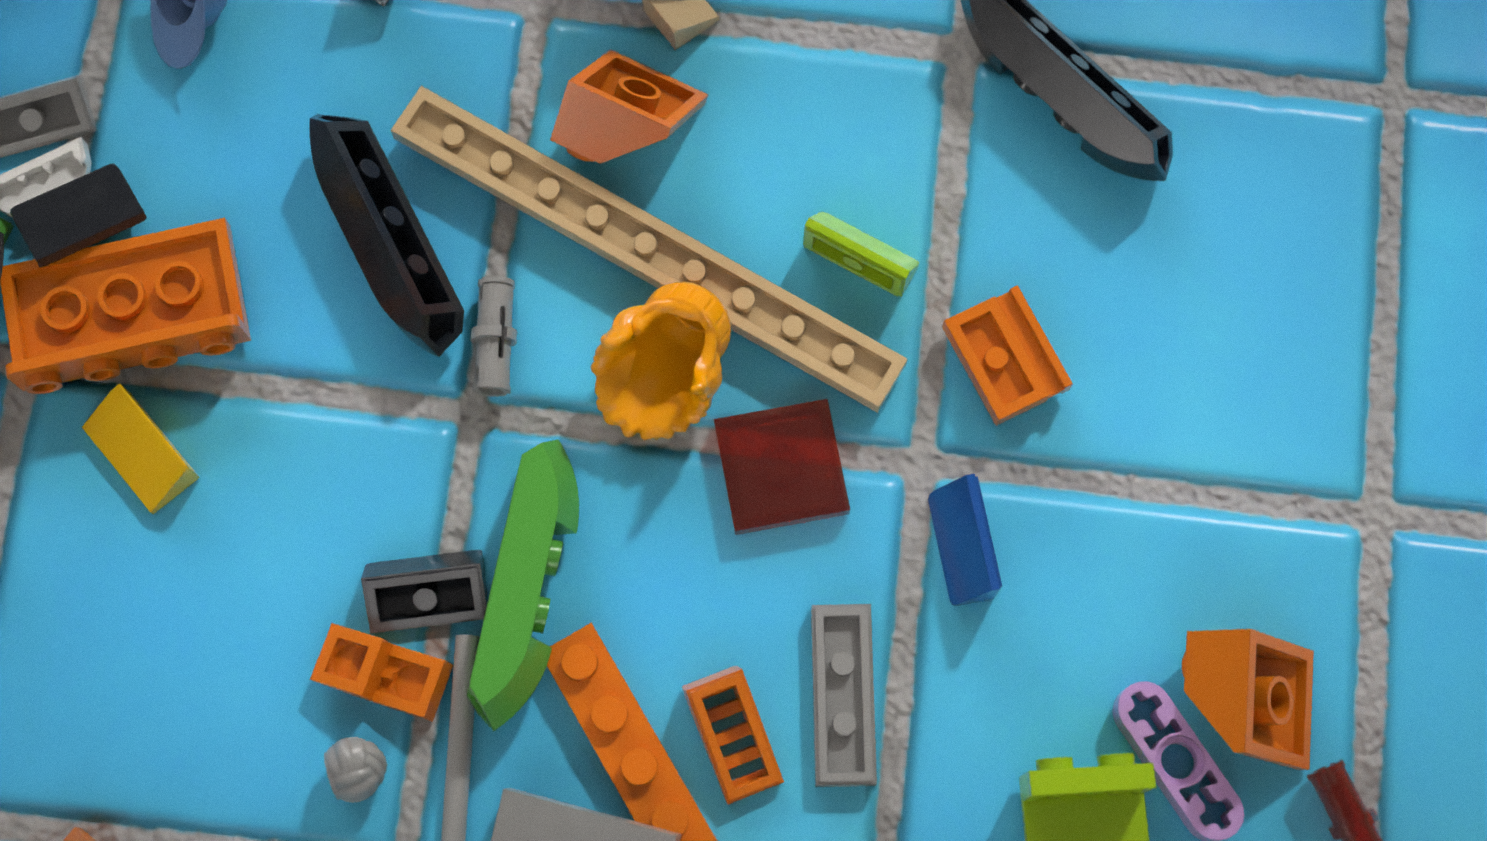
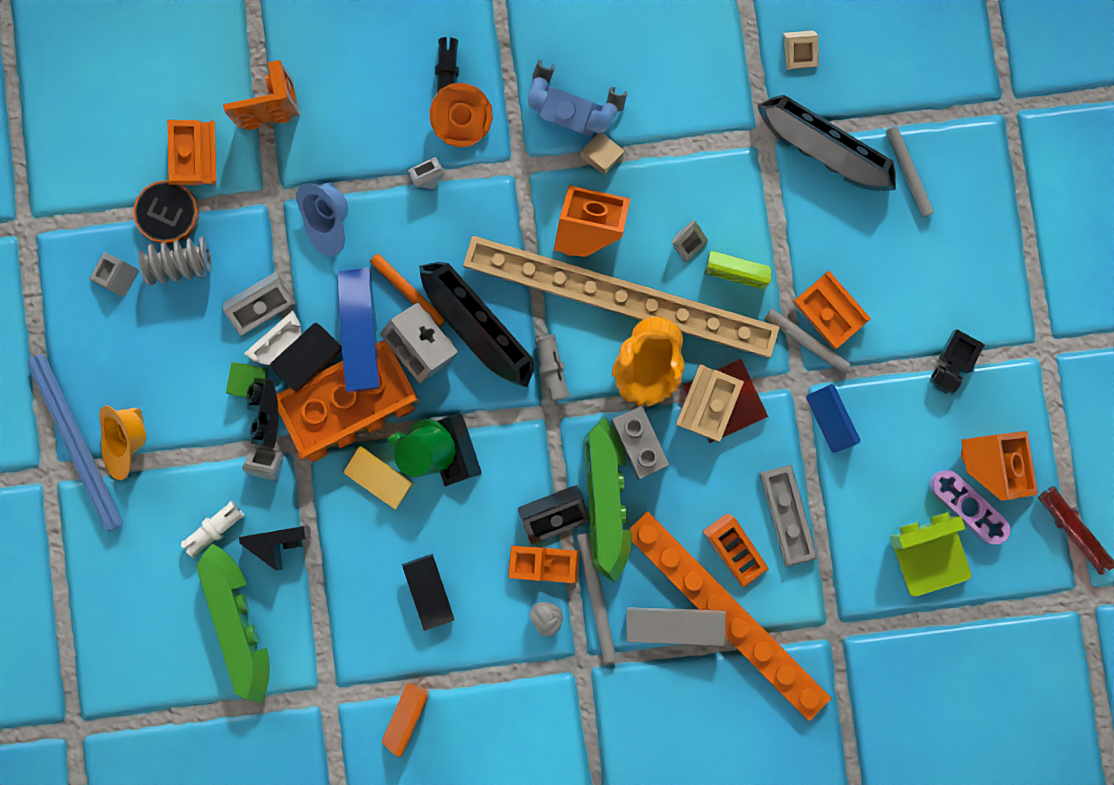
camera: 15 degrees left, 10 degrees up
none -> blue slope [338,268,381,393]
none -> orange bar [370,253,445,327]
none -> light grey brick [380,303,458,384]
none -> green hat [387,419,455,477]
none -> black slope [402,554,455,631]
none -> black slope [436,414,482,487]
none -> light grey brick [611,406,669,480]
none -> light grey slope [671,220,708,263]
none -> tan plate [675,364,744,443]
none -> light grey bar [764,308,850,374]
none -> light grey bar [886,126,934,218]
none -> black plate [930,329,985,394]

